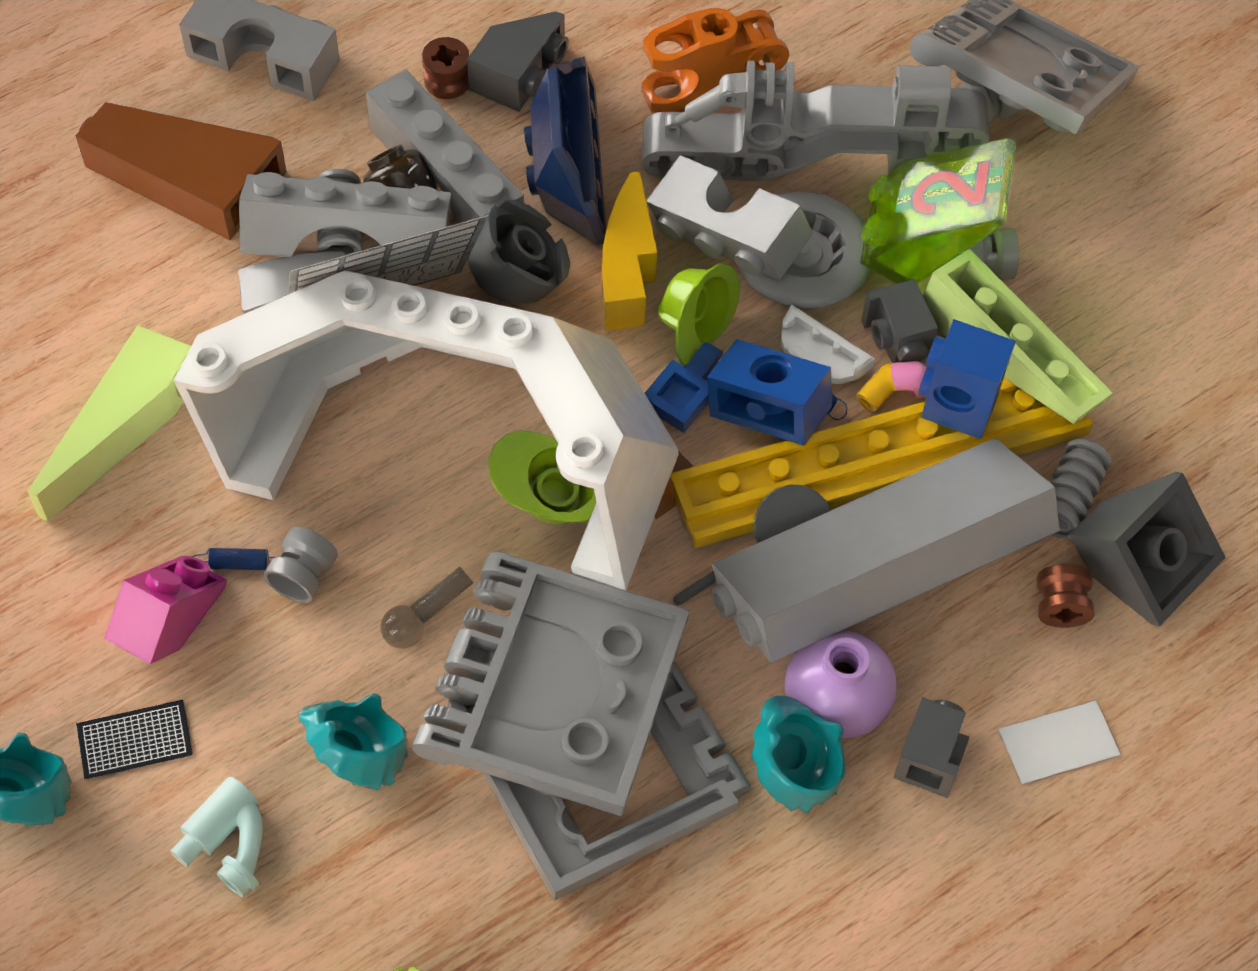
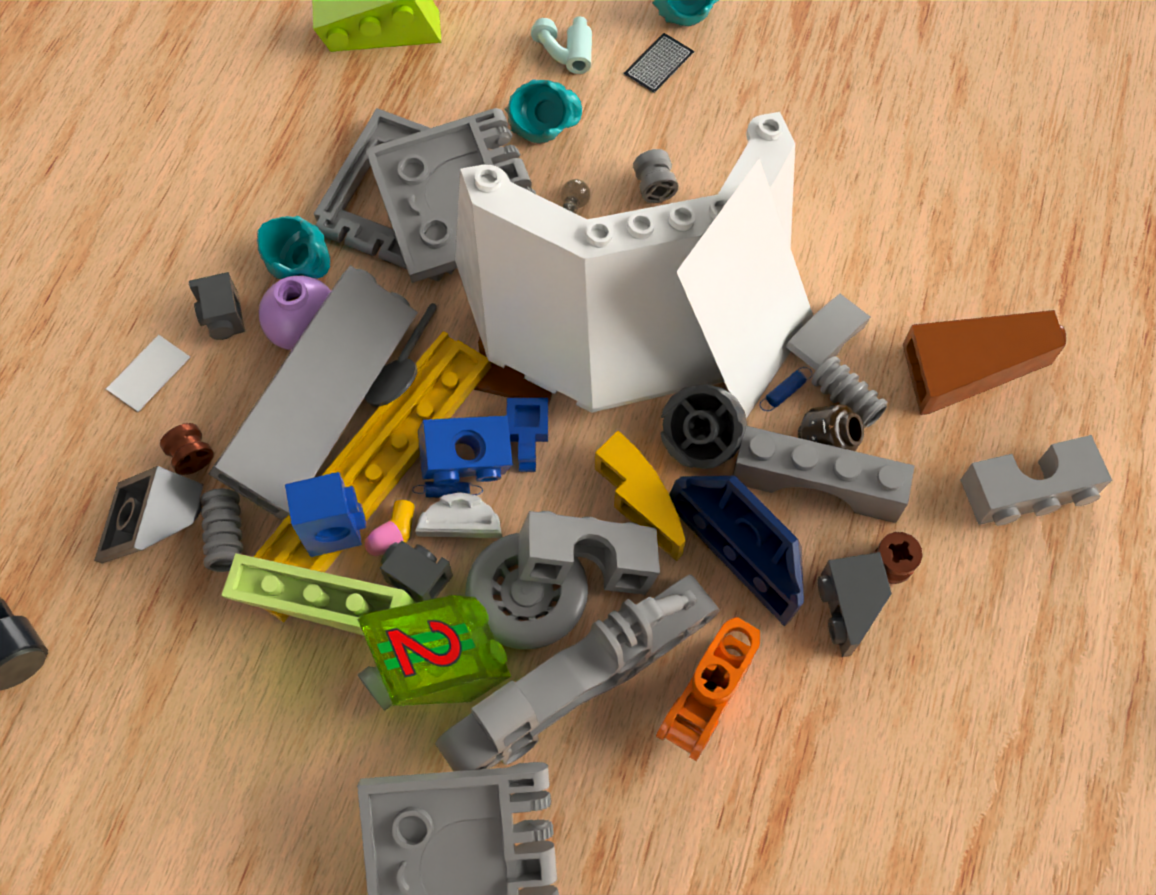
camera: 145 degrees right, 5 degrees up
yellowish green slope [27,325,191,521] -> none
dark pink slope [104,556,227,664] -> none
blue piece [192,548,277,570] -> none
light grey arch [239,172,451,257] -> none
lime piece [658,263,740,367] -> none

